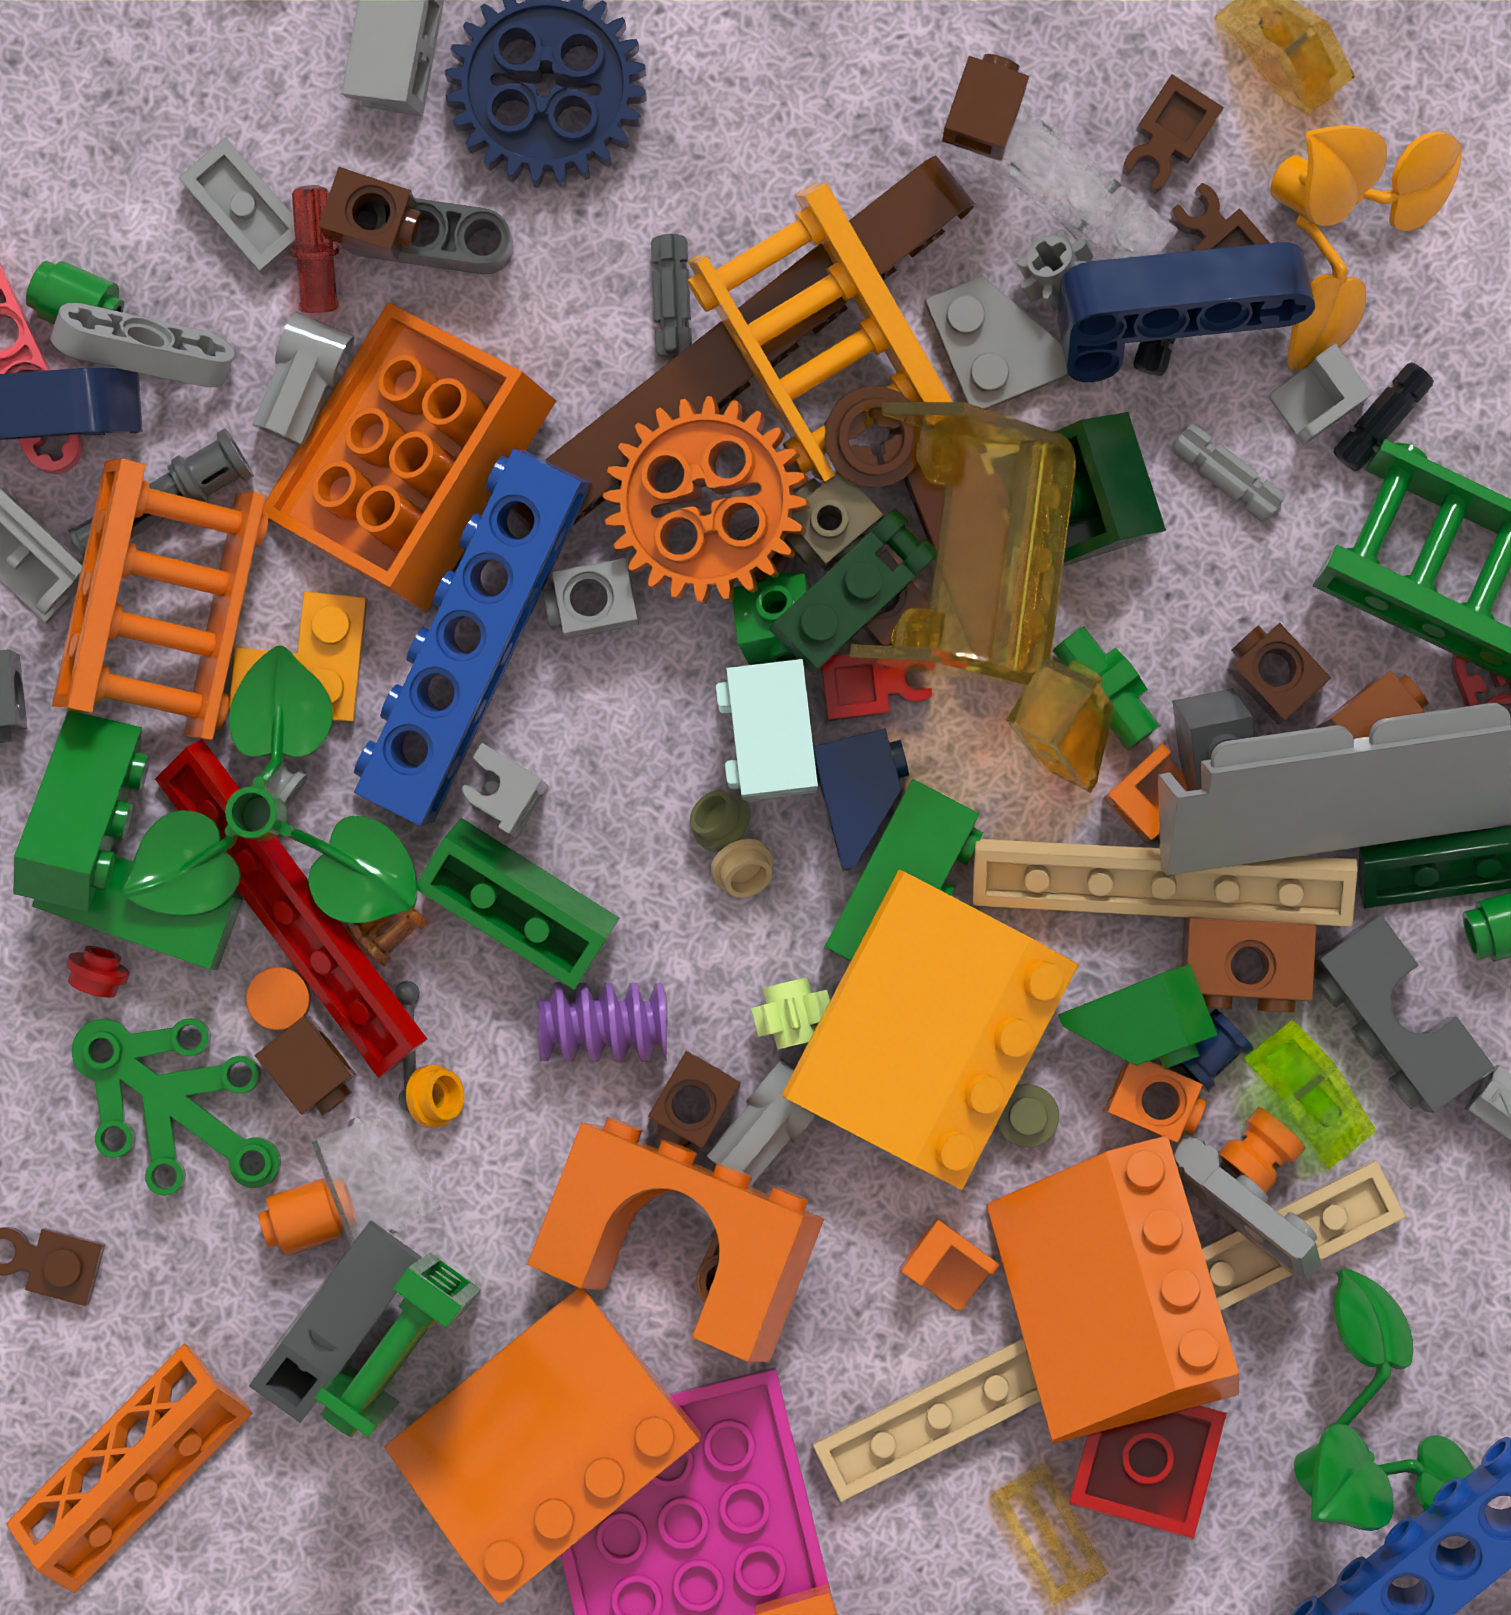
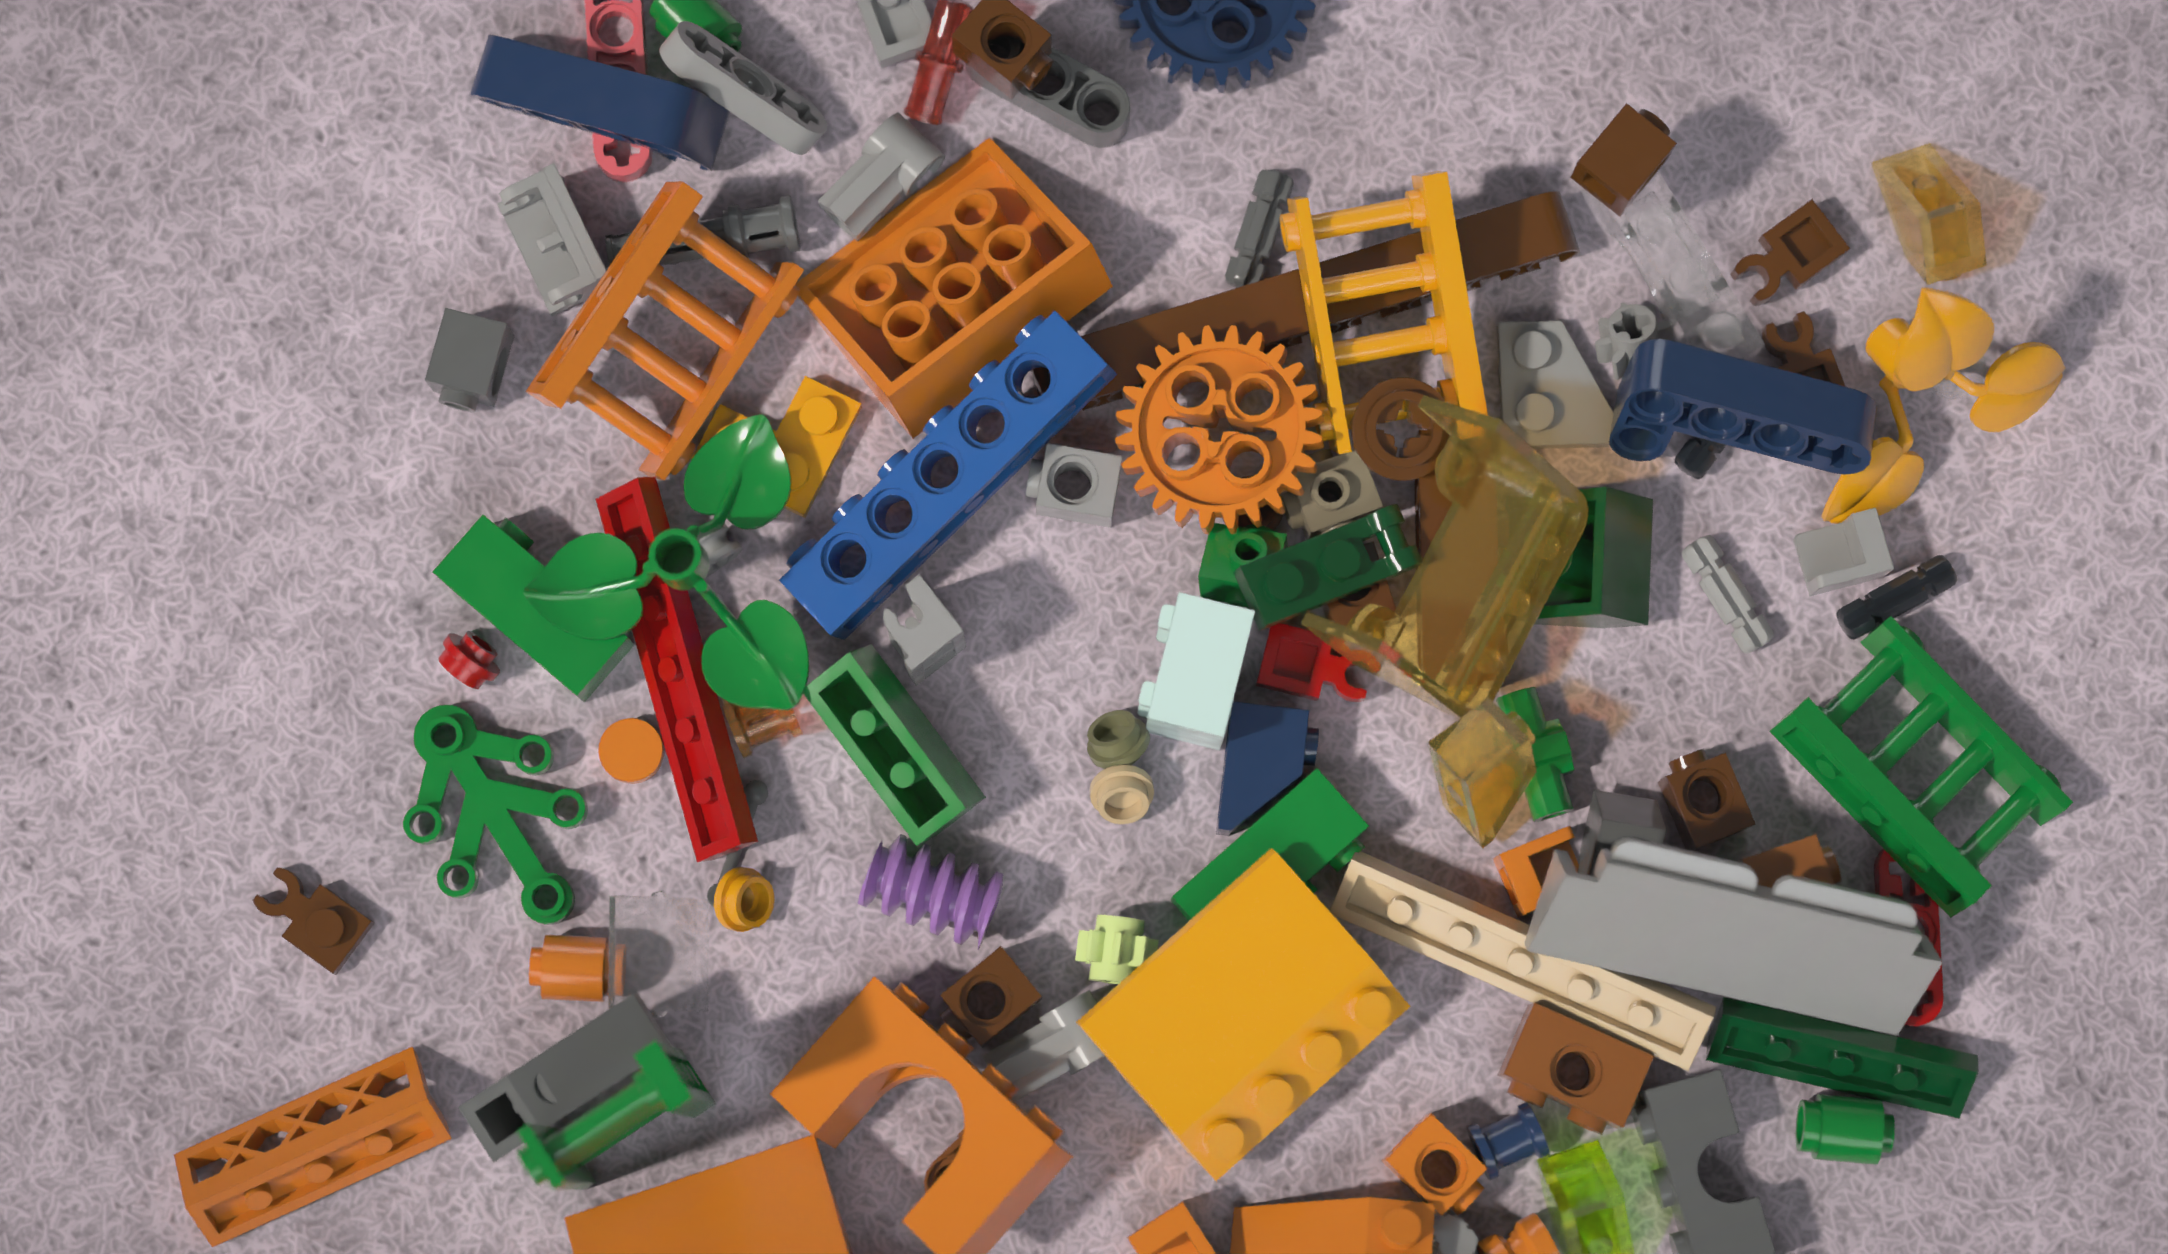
camera: 15 degrees right, 5 degrees down
green brick [13,710,150,912] -> none
reddish brown brick [254,1016,357,1116] -> none
olive plate [997,1084,1059,1147] -> none
green slope [1058,964,1218,1069] -> none

